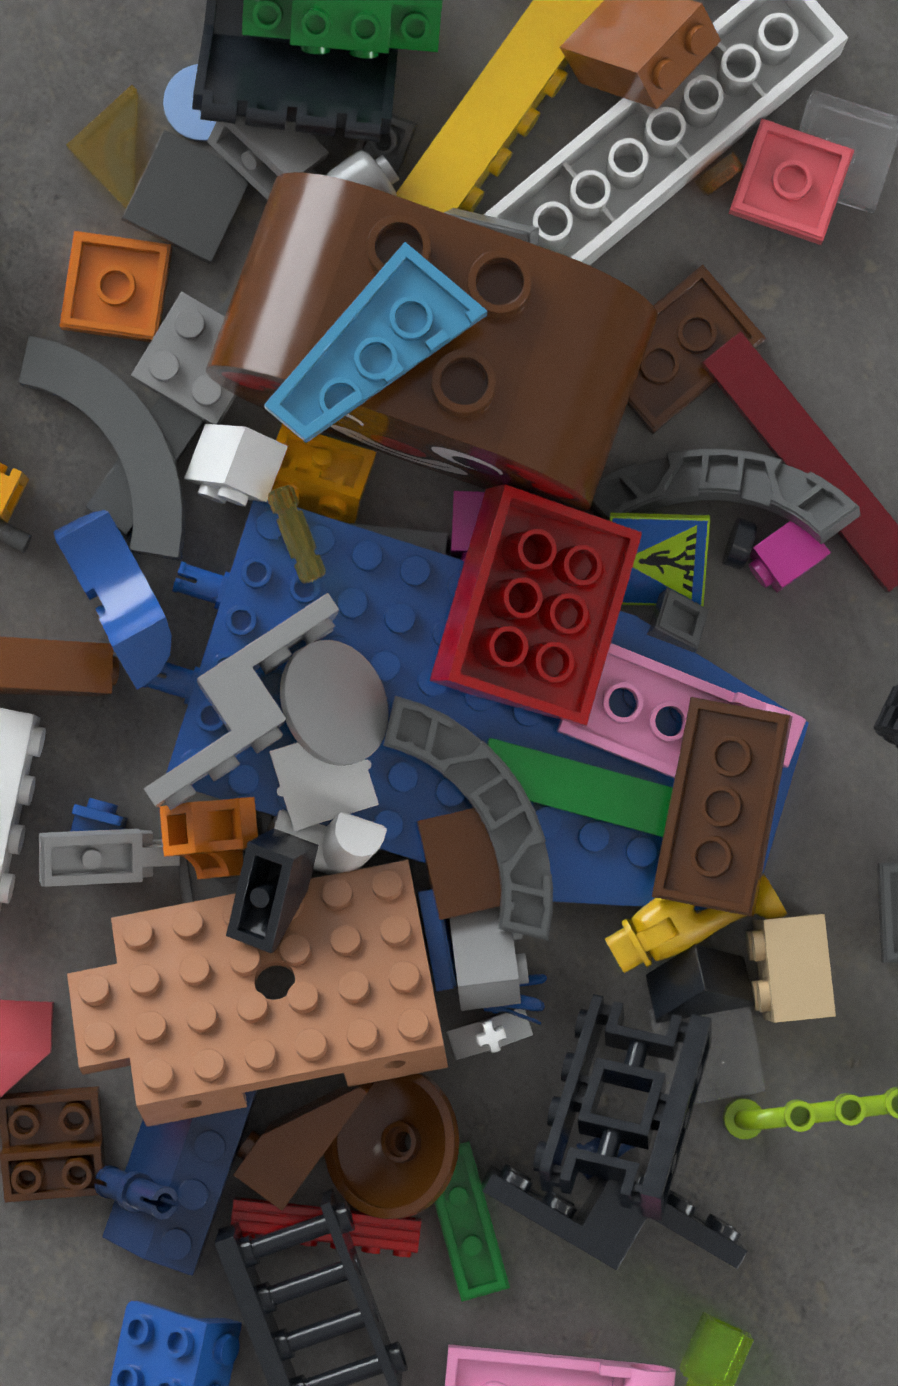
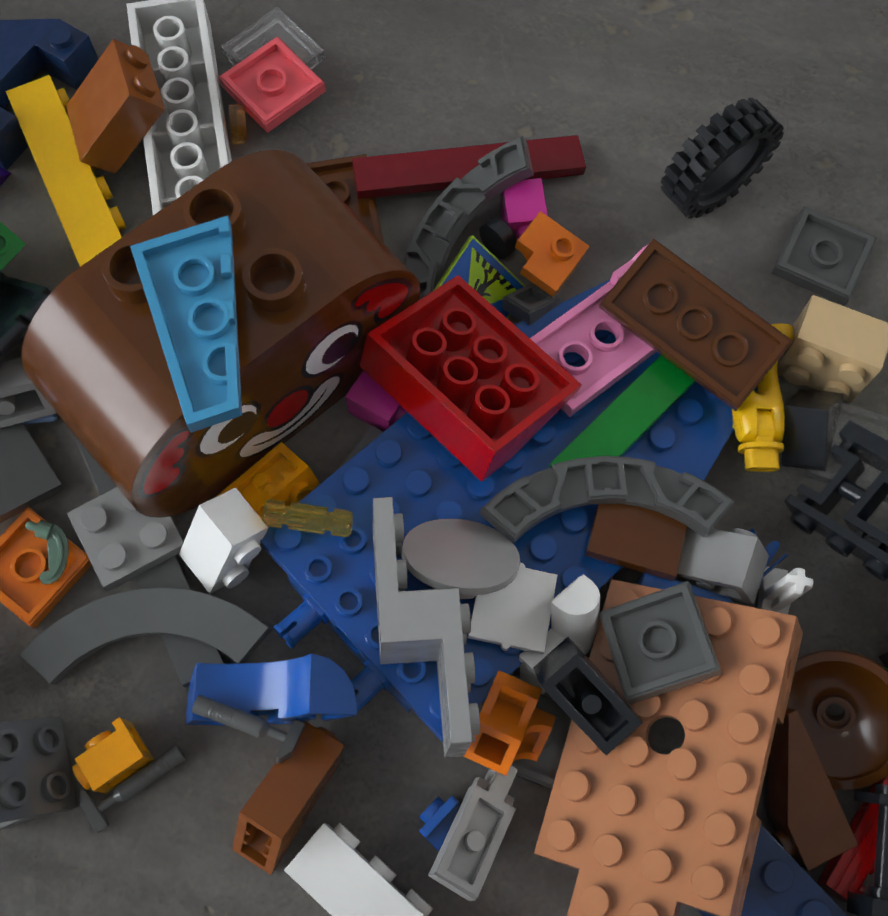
camera: 60 degrees left, 15 degrees down
none -> sand green piece [25,520,69,585]
none -> dark grey piece [192,695,305,764]
none -> orange brick [515,211,590,297]
none -> dark grey tile [599,581,723,705]

